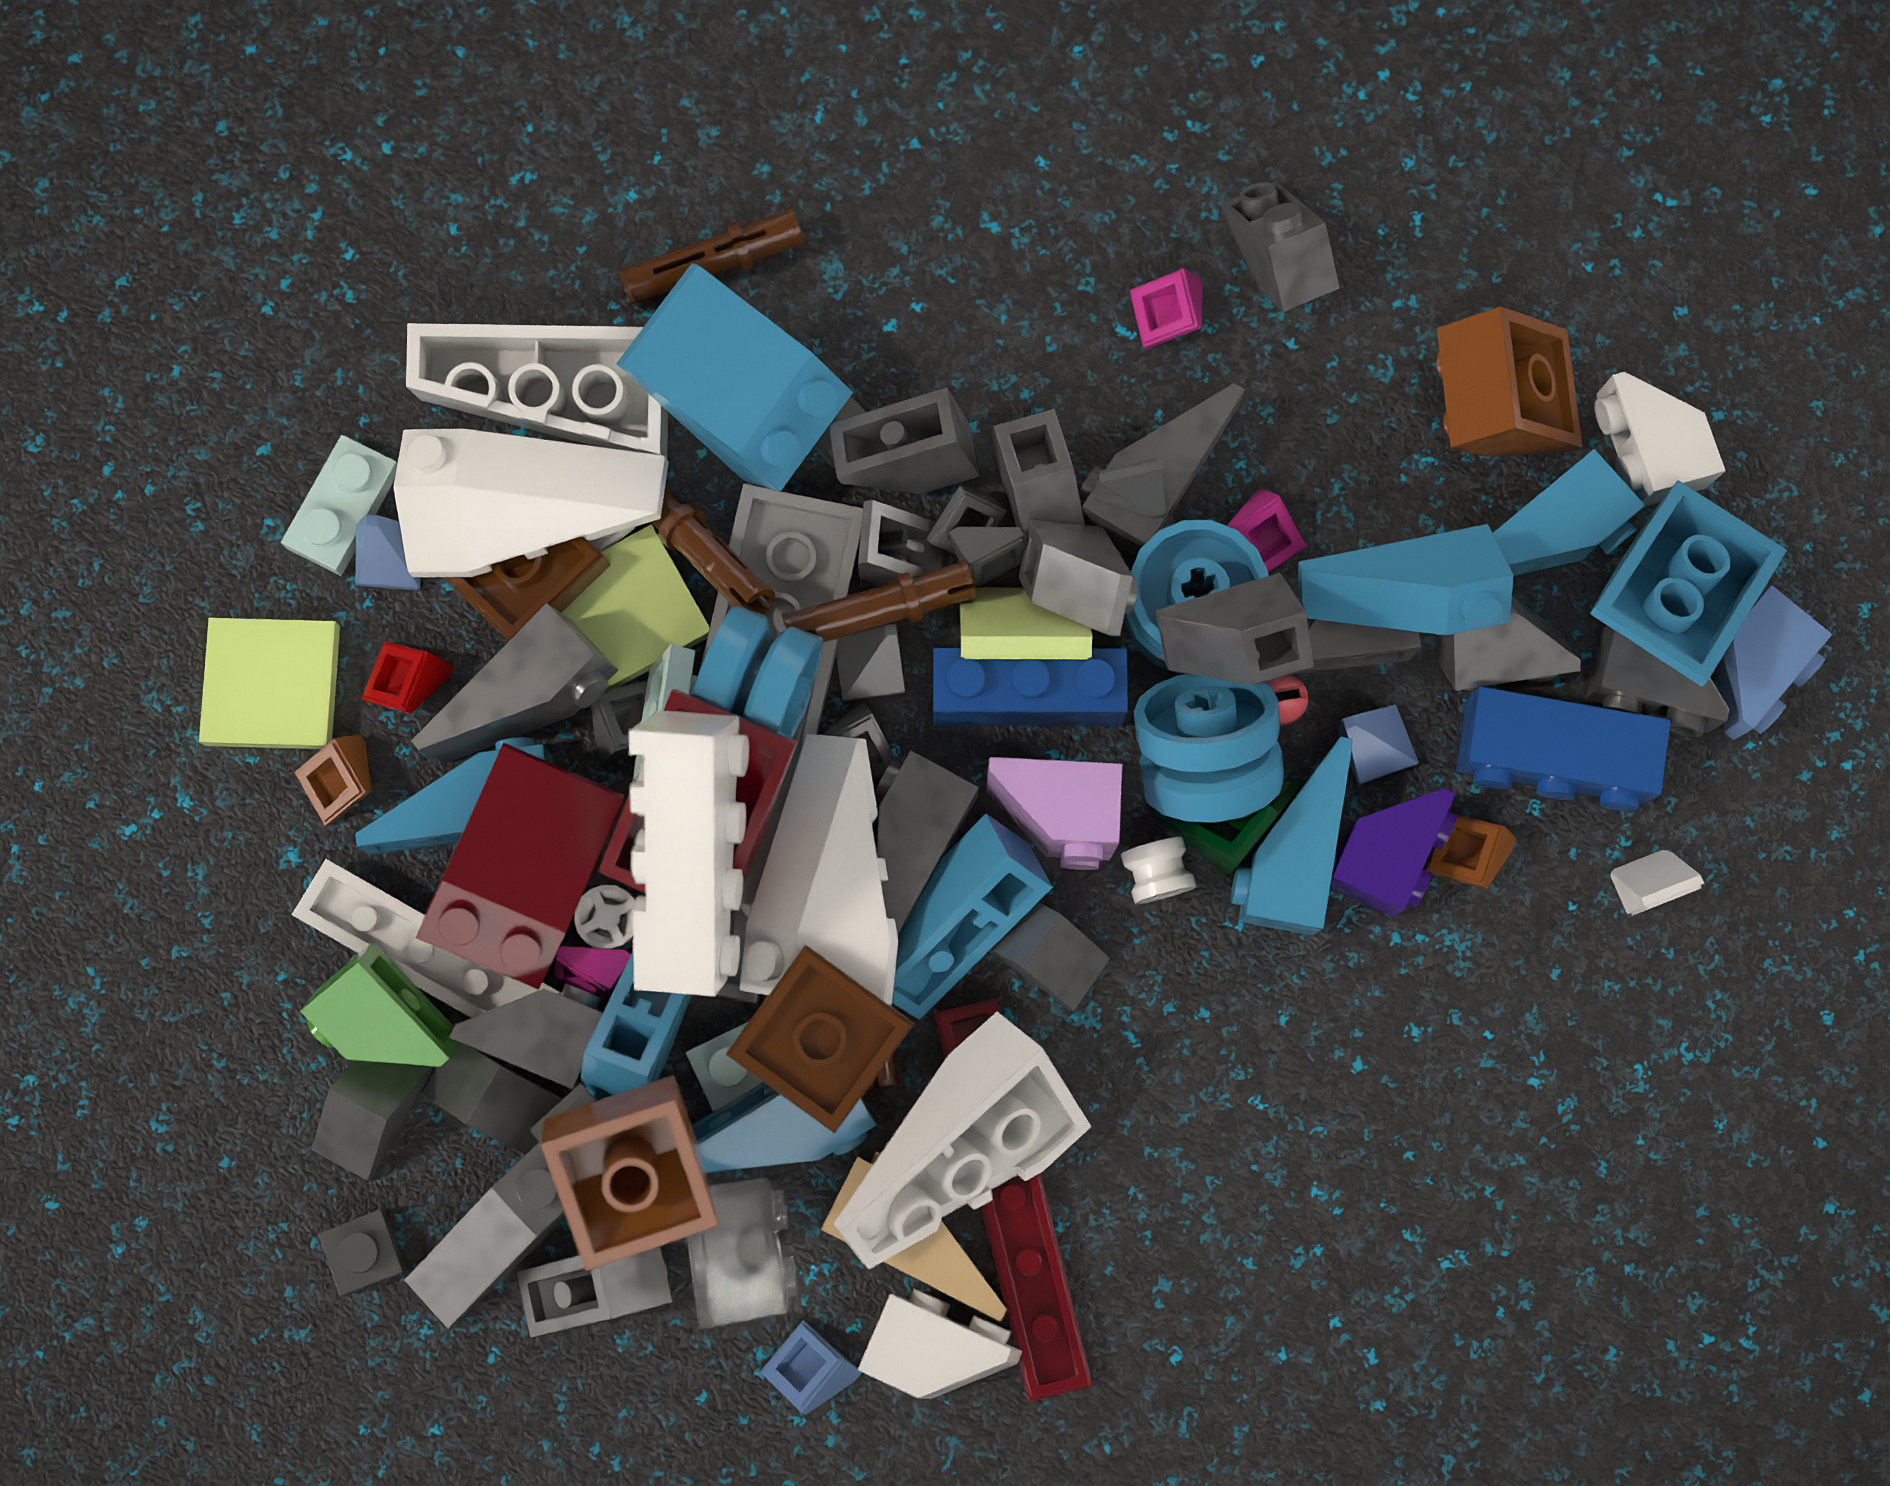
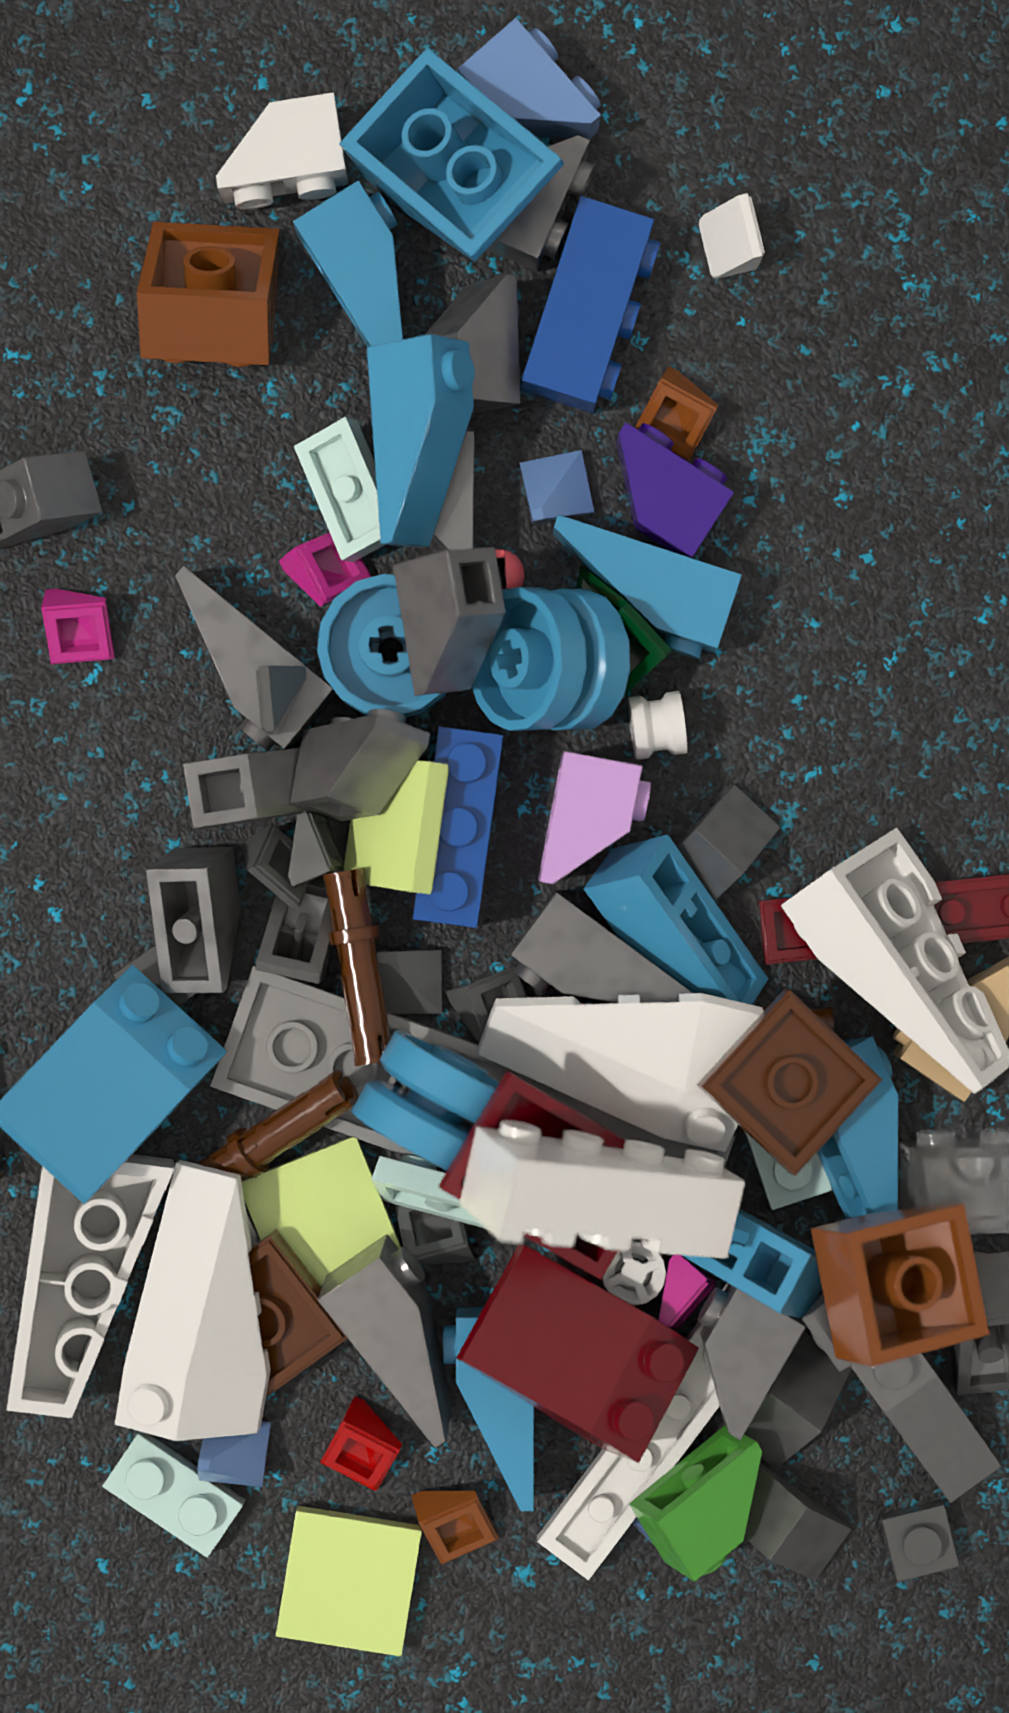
camera: 80 degrees left, 10 degrees up
none -> light aqua plate [294,416,385,562]

